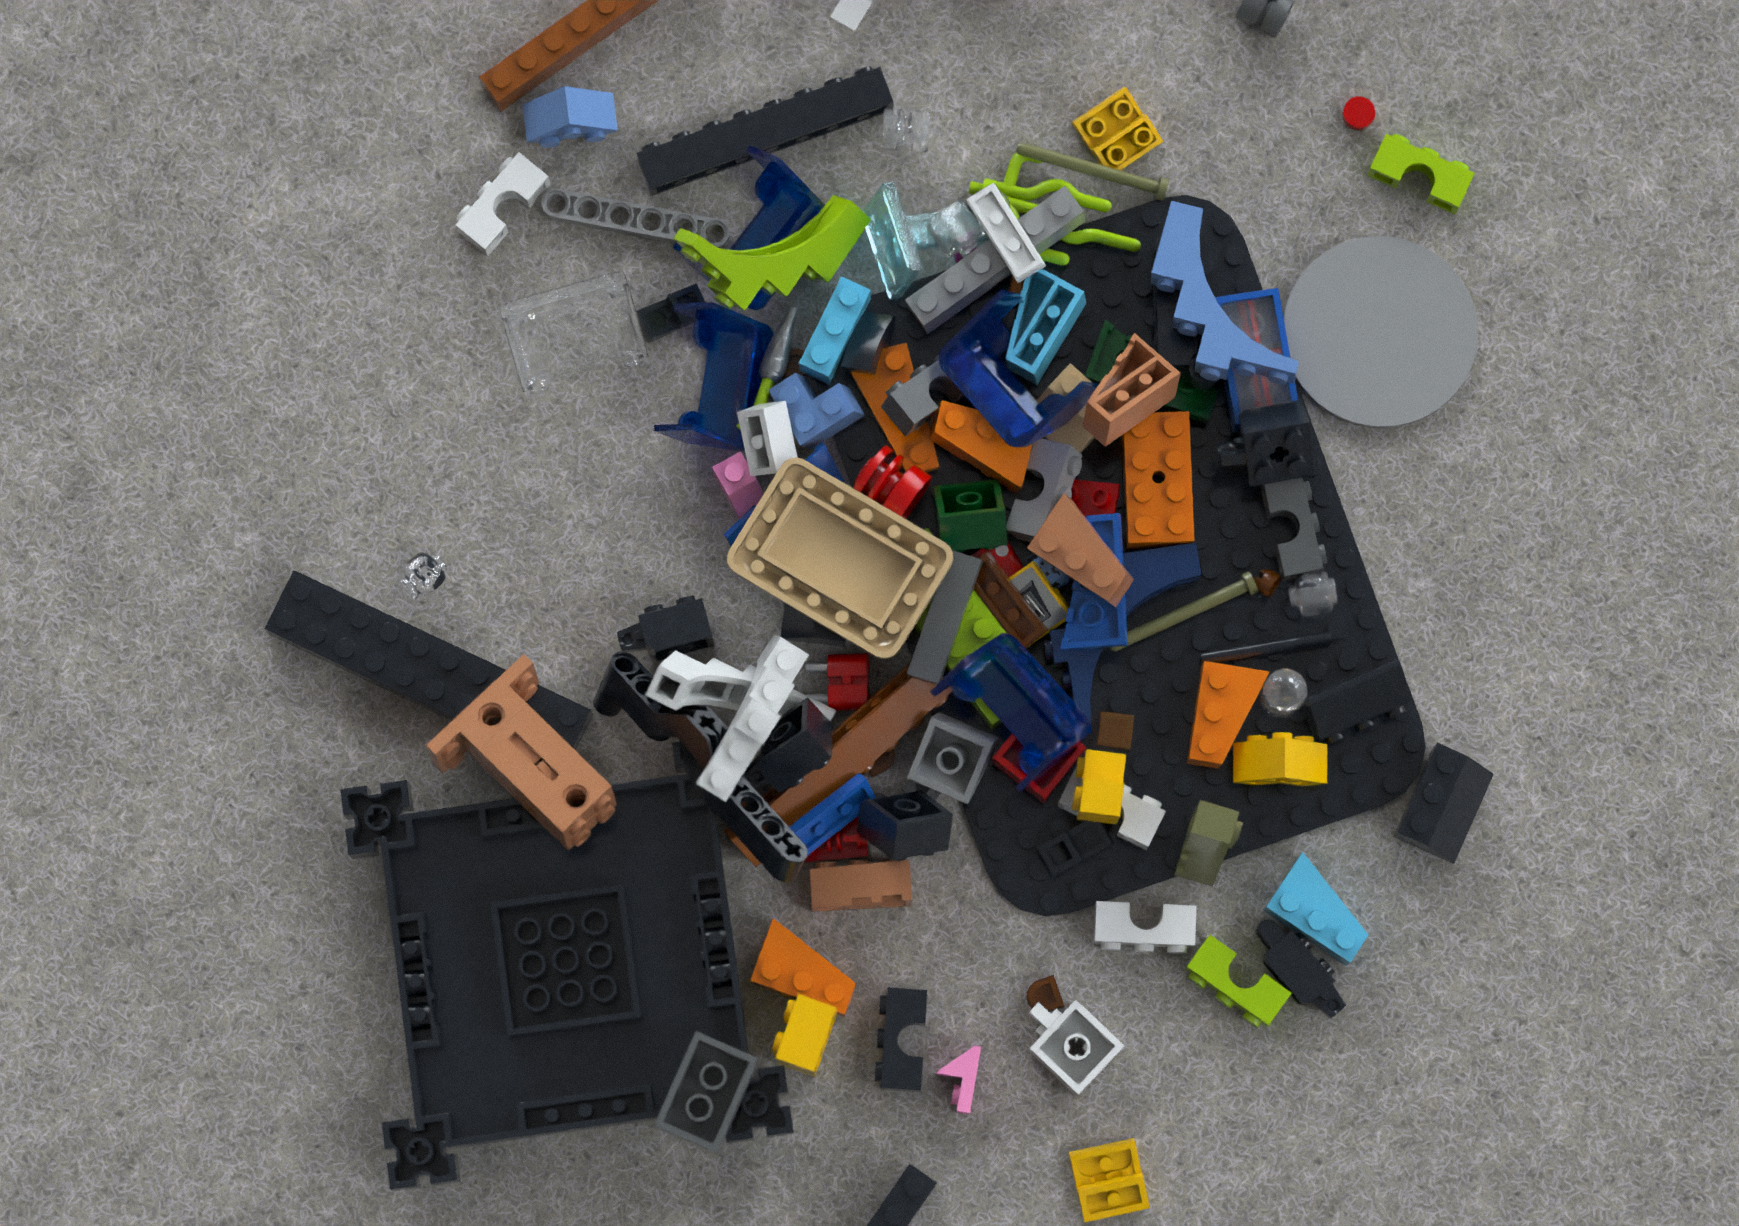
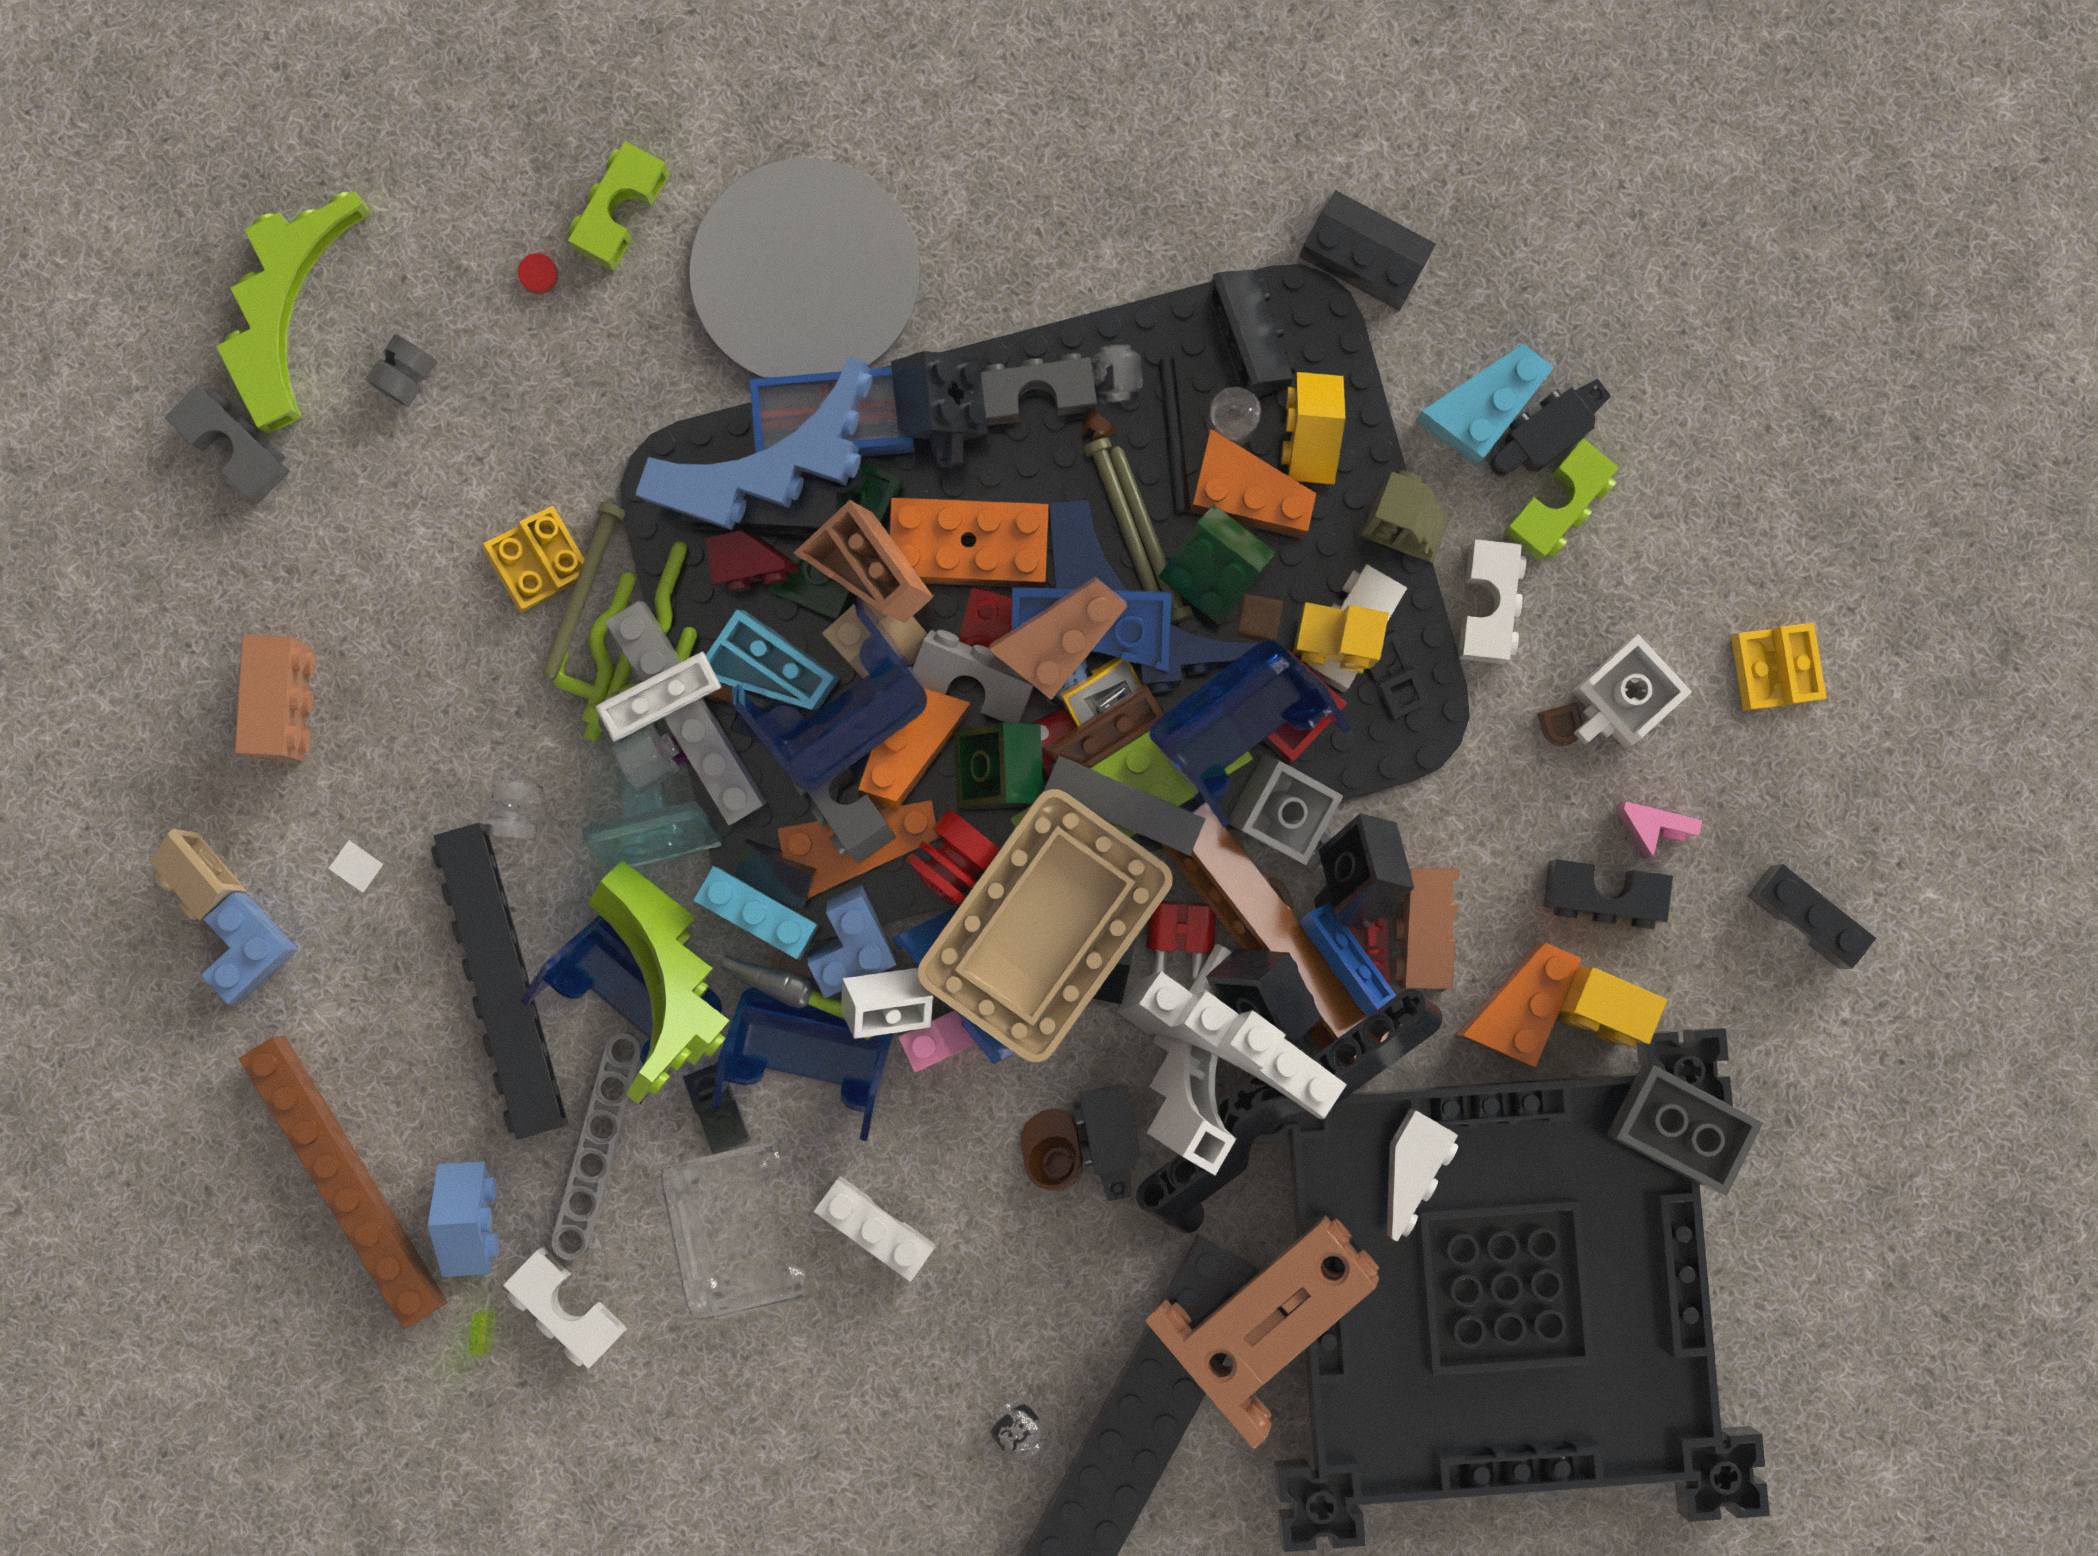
camera: 90 degrees left, 5 degrees up
none -> clear neon green tile [469,1309,496,1355]
none -> dark red slope [705,530,799,592]
none -> white arch [814,1176,935,1282]
none -> reddish brown cap [1021,1109,1083,1191]
none -> olive bar [1109,446,1194,625]
none -> dark green brick [1158,505,1276,625]
none -> white slope [1387,1108,1458,1242]

